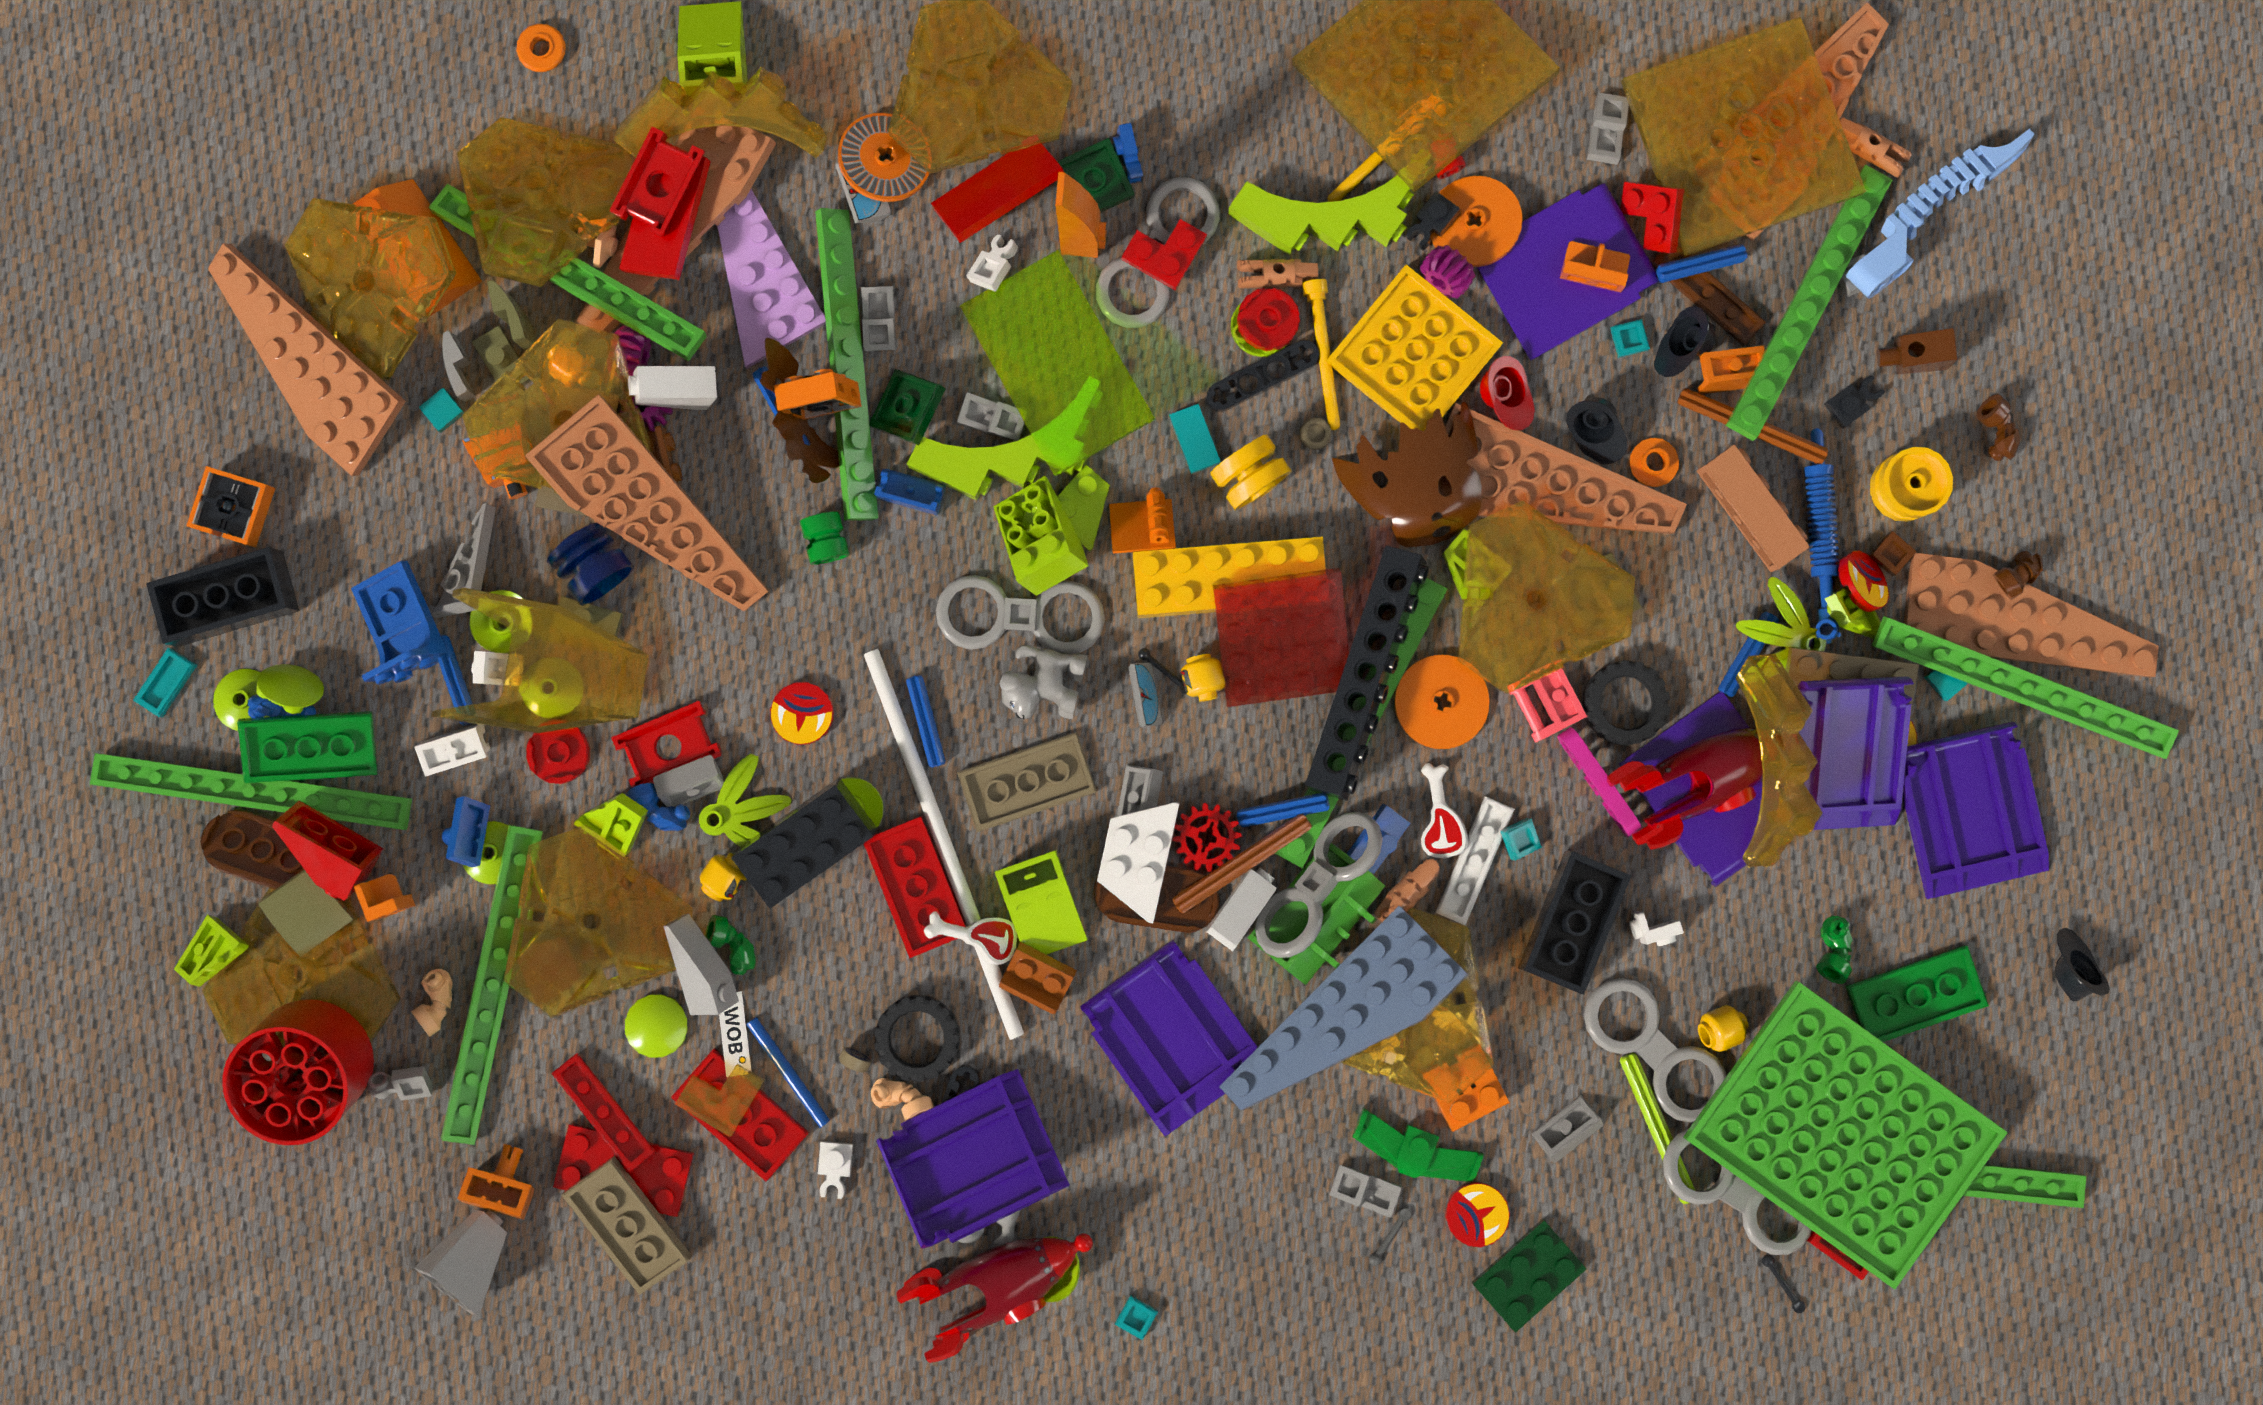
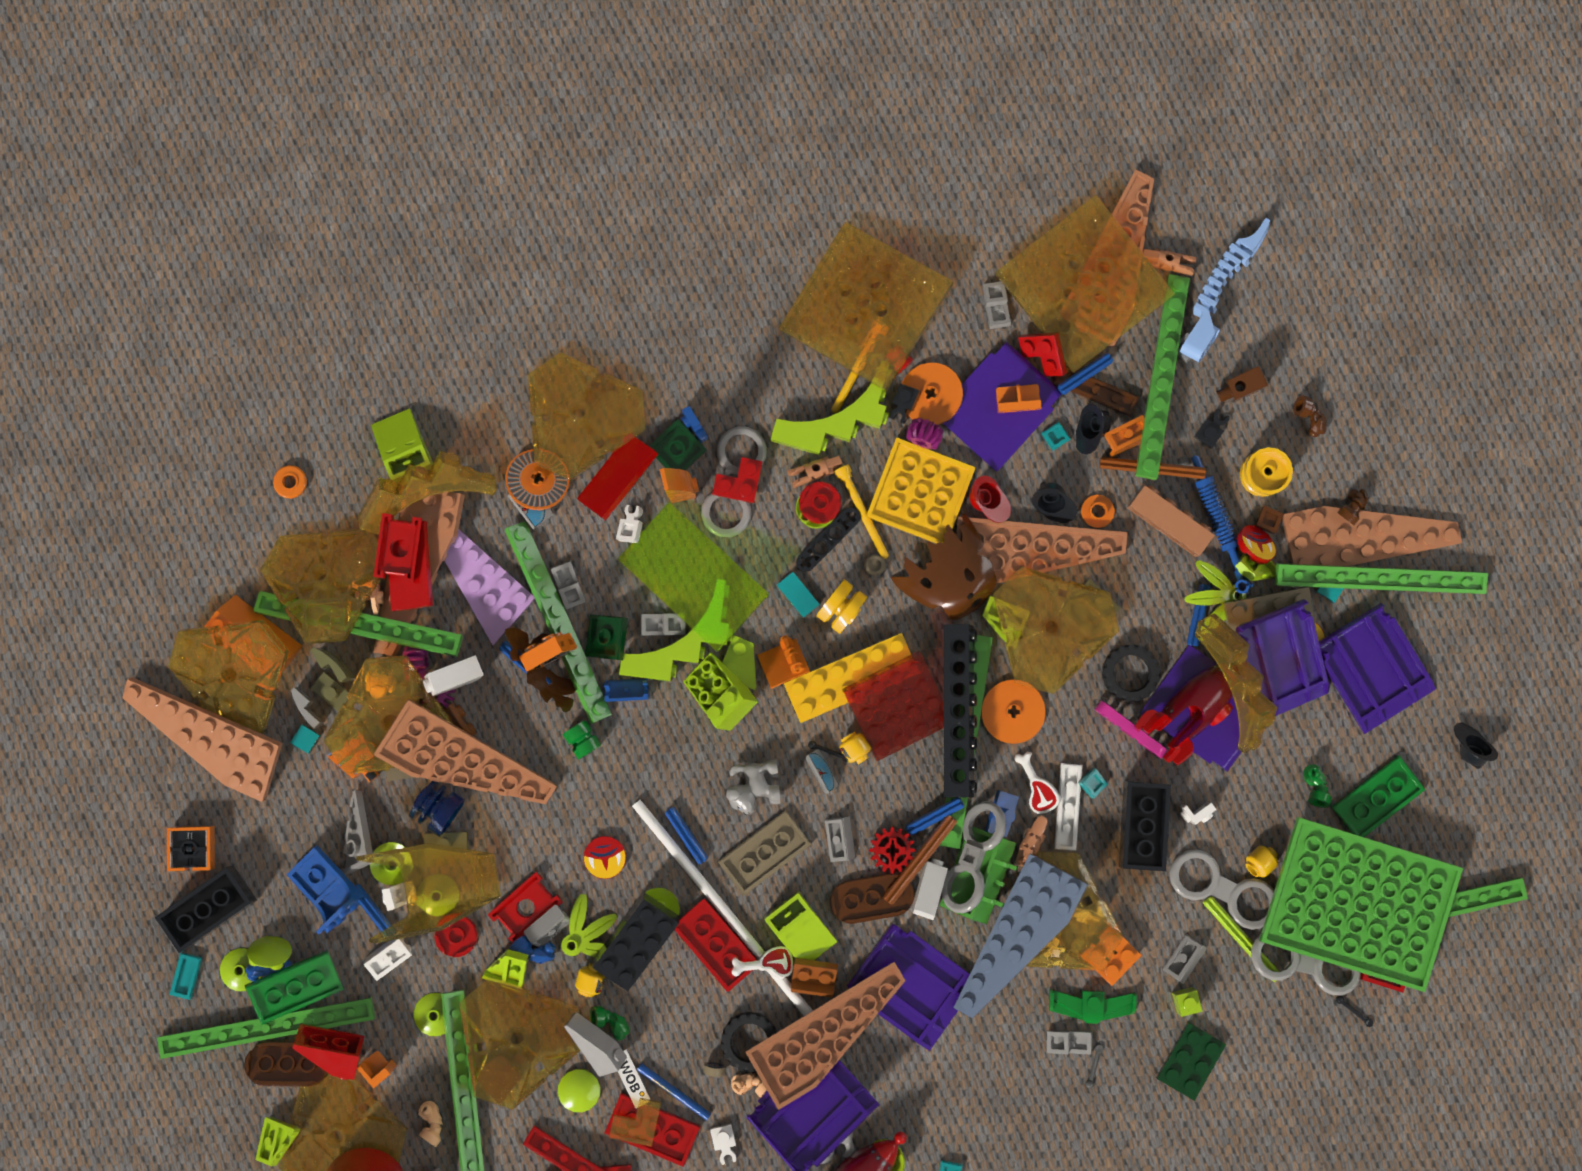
camera: 20 degrees left, 0 degrees up
olive slope [258,870,353,957] -> none
blue tile [442,796,490,868] -> none
light grey bar [936,575,1105,654] -> none
white wing [1097,802,1180,923] -> none
tile [1445,1182,1510,1248] -> none
coral plate [1506,660,1587,743] -> none
none -> nougat wing [746,962,906,1110]
none -> lime brick [1172,987,1203,1017]

